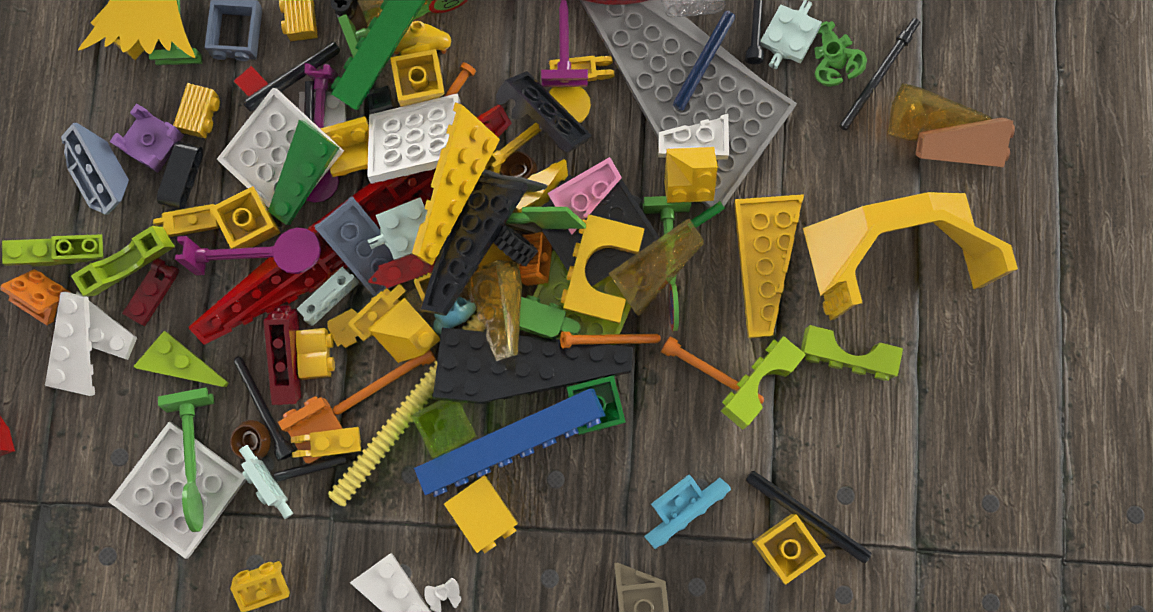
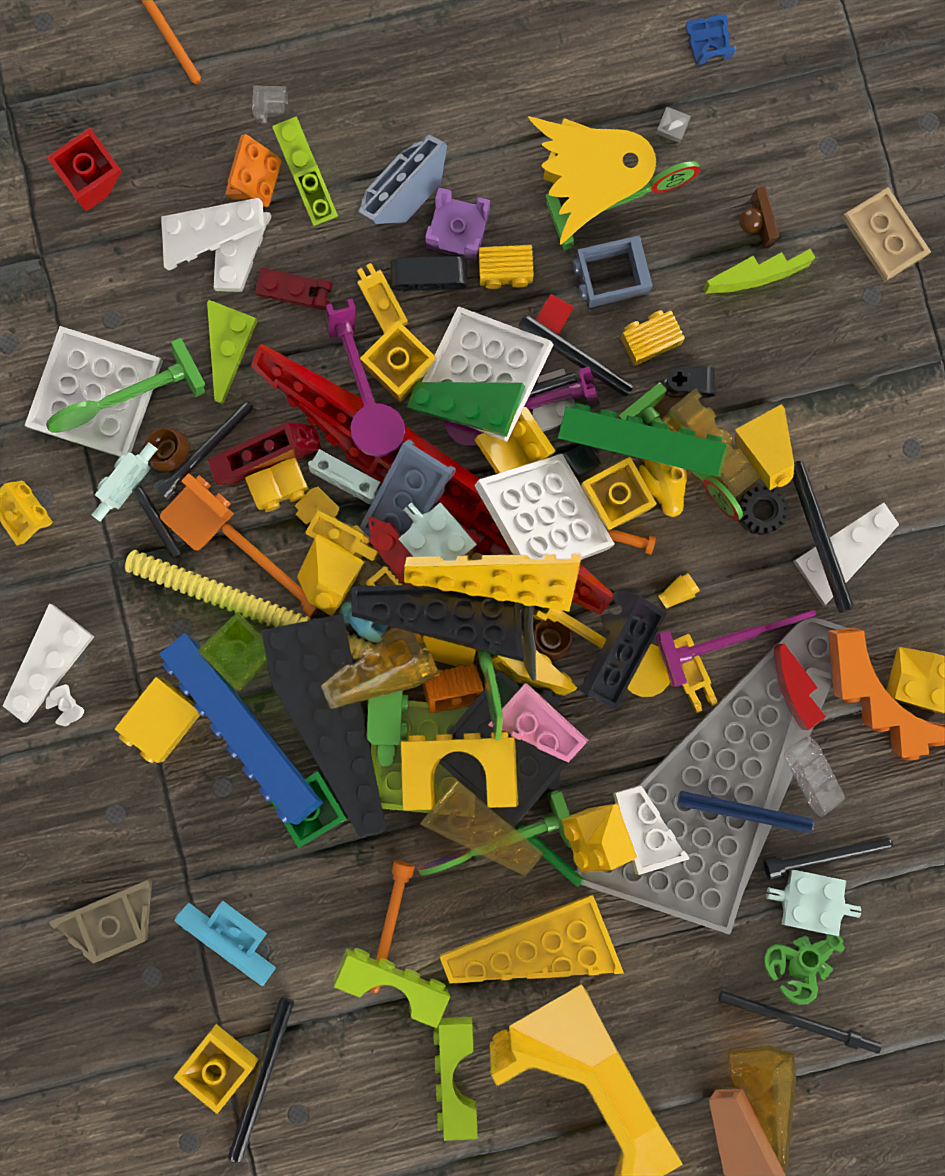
camera: 75 degrees right, 5 degrees up
lime arch [71,226,175,296] -> none
yellow hinge [291,427,362,458] -> none
black tyre [494,225,538,267] -> none
orange bar [560,331,661,348] -> none
none -> yellow cone [658,573,700,609]

